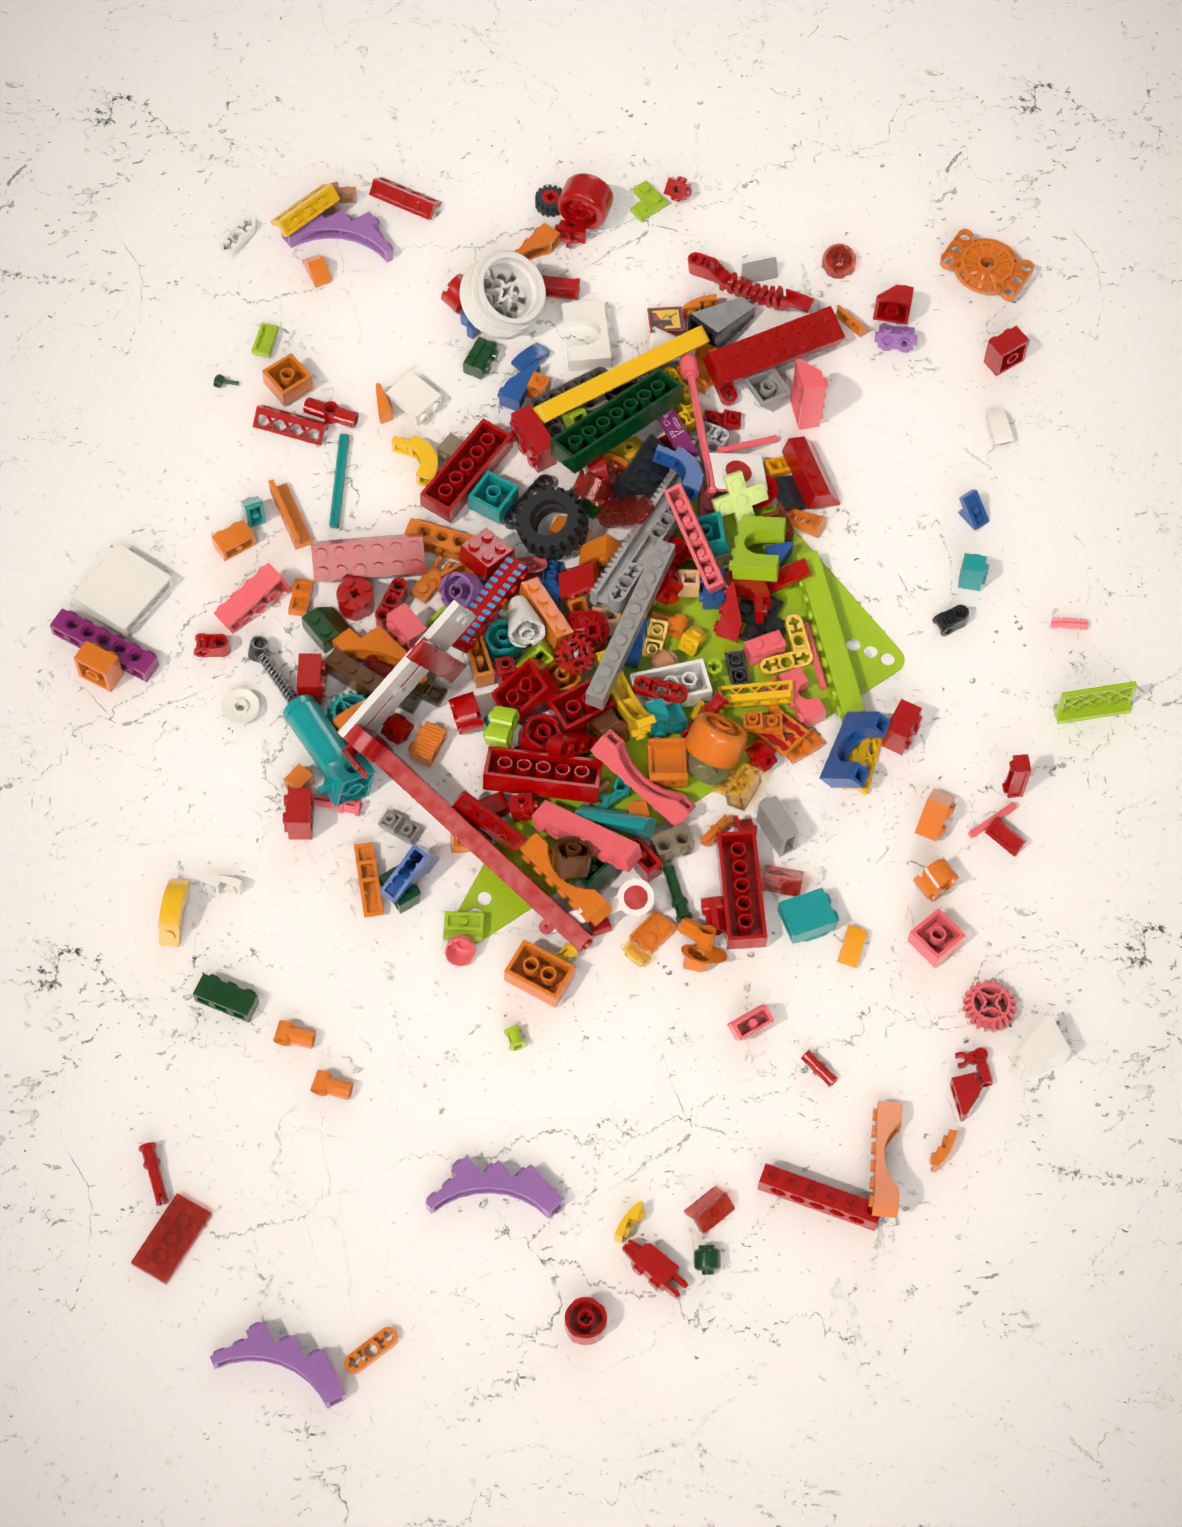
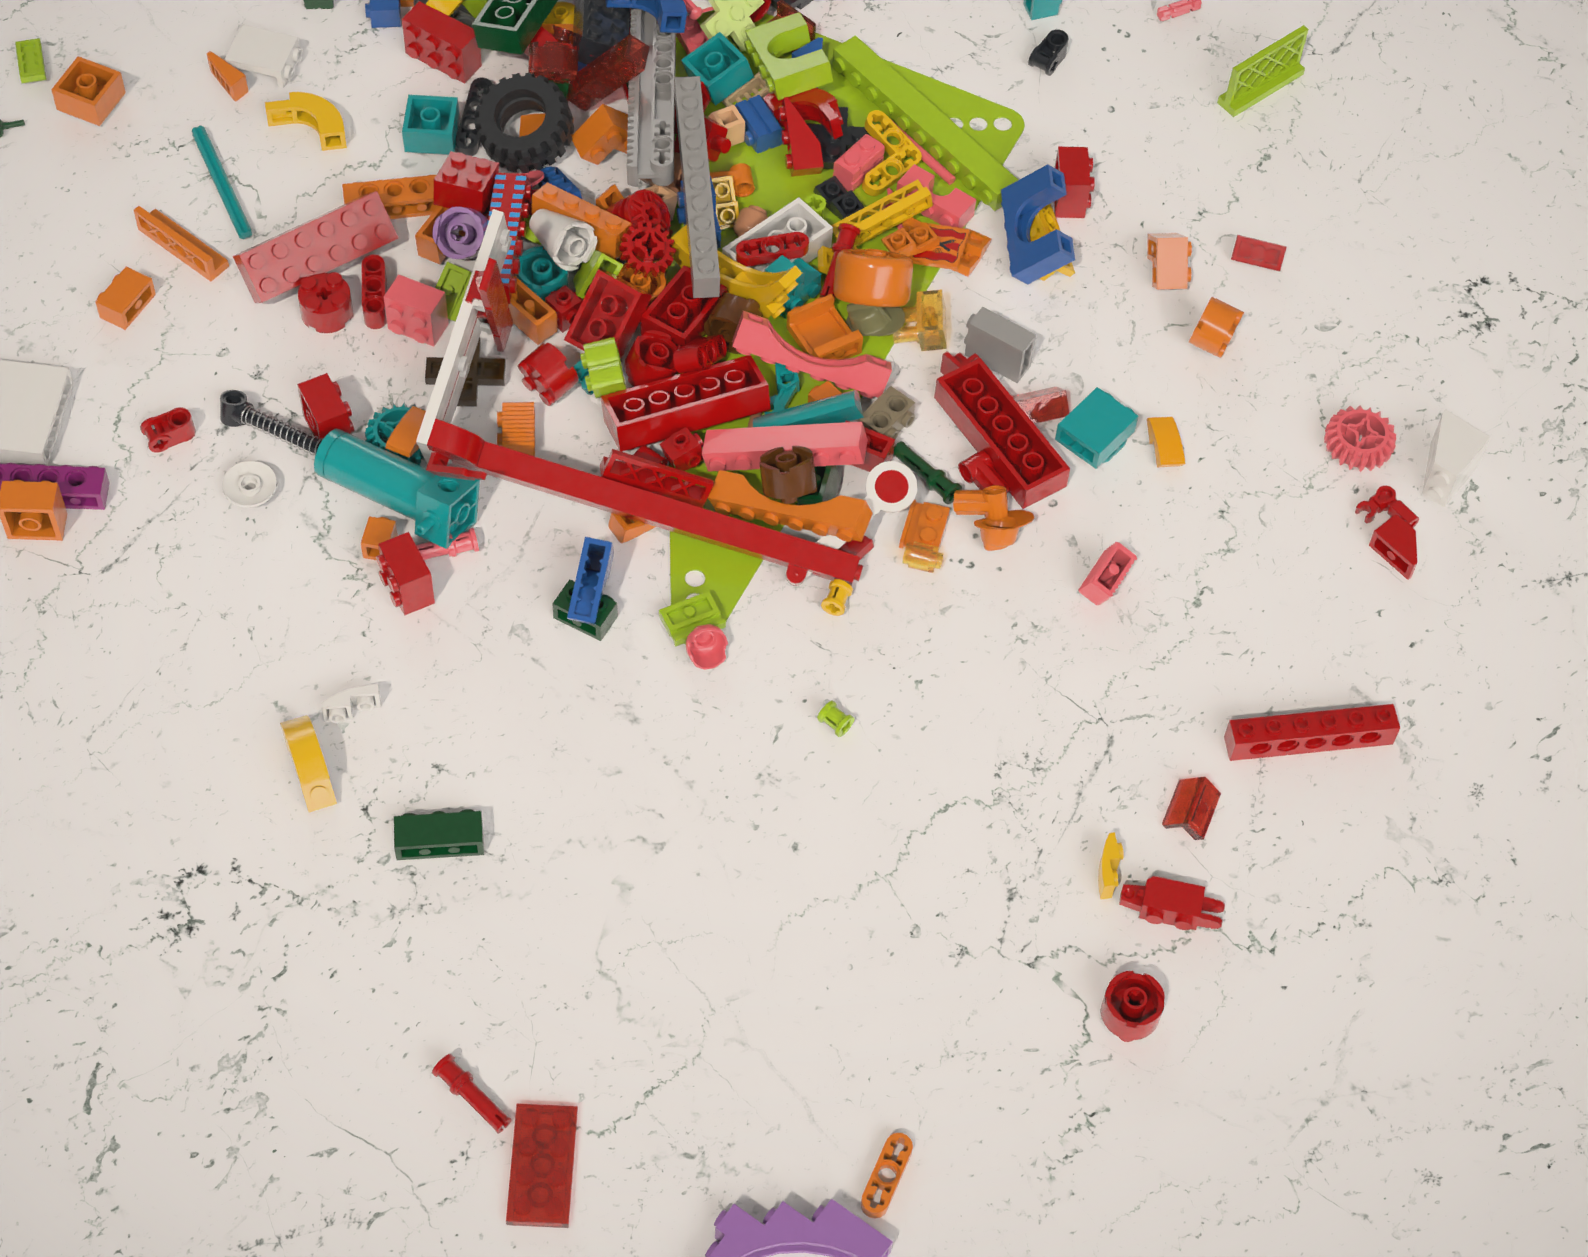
camera: 30 degrees left, 5 degrees down
coral wedge [214,562,292,634] -> none
teal slope [241,496,266,528] -> none
red fence [252,404,329,446] -> none
orange piece [273,1020,316,1049] -> none
orange slope [288,578,313,616] -> none
dark green slope [301,607,355,654] -> none
red piece [303,397,359,428] -> none
orange piece [310,1070,354,1100] -> none
reddish brown brick [324,648,384,698] -> none
orange arch [332,625,428,684] -> none
orange slope [354,842,384,918] -> none
clear red piece [362,655,395,679] -> none
light grey slope [378,809,423,845] -> none
red brick [380,713,415,745] -> none
orange hinge [410,555,453,604] -> none
red brick [420,418,513,523] -> none
medium lavender arch [425,1156,564,1219] -> none
dark tan brick [437,432,463,463] -> none
orange brick [504,940,576,1008] -> none
red slope [558,559,601,600] -> none
coral brick [664,483,727,594] -> none
yellow bracket [678,625,709,657] -> none
dark green head [693,1245,721,1275] -> none
orange axle [700,814,733,847] -> none
red brick [745,739,778,773] -> none
red tile [764,558,812,595] -> none
orange slope [785,509,826,538] -> none
pin [801,1050,838,1087] -> none
orange arch [868,1101,903,1218] -> none
coral brick [908,908,966,968] -> none
orange slope [929,1129,957,1173] -> none
coral bar [968,802,1017,839] -> none
red container [1002,754,1032,798] -> none

